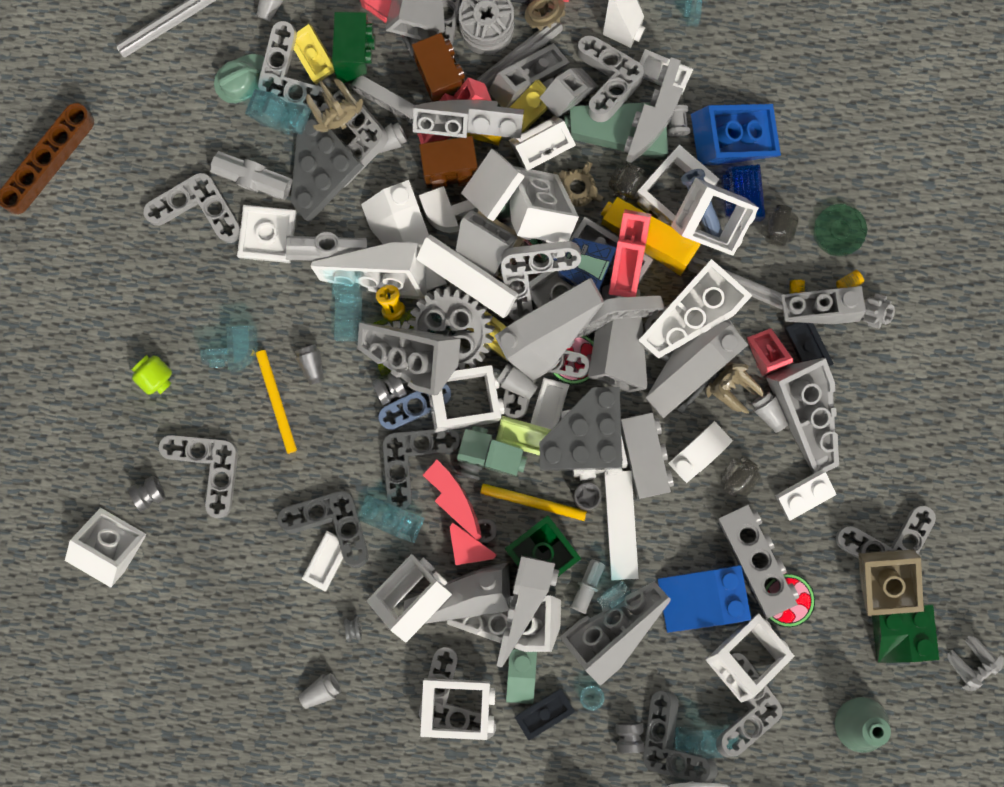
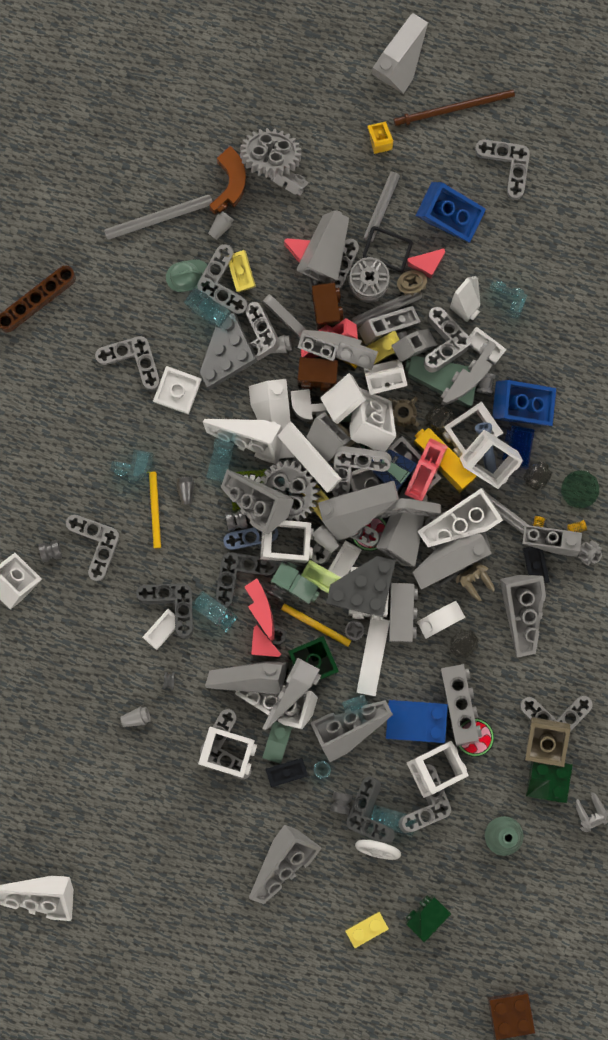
camera: 10 degrees right, 0 degrees up
lime head [131,355,172,395] -> none
light grey piece [210,151,293,201] -> none
light grey piece [286,232,367,261] -> none
dark tan piece [306,79,363,132] -> none
dark green slope [332,12,376,83] -> none
white window [367,554,452,642] -> none
yellow bush [376,285,405,321] -> none
light grey axle [570,559,605,614] -> none
coral slope [747,328,793,376] -> none
light grey cone [752,391,788,433] -> none
white plate [775,469,836,521] -> none

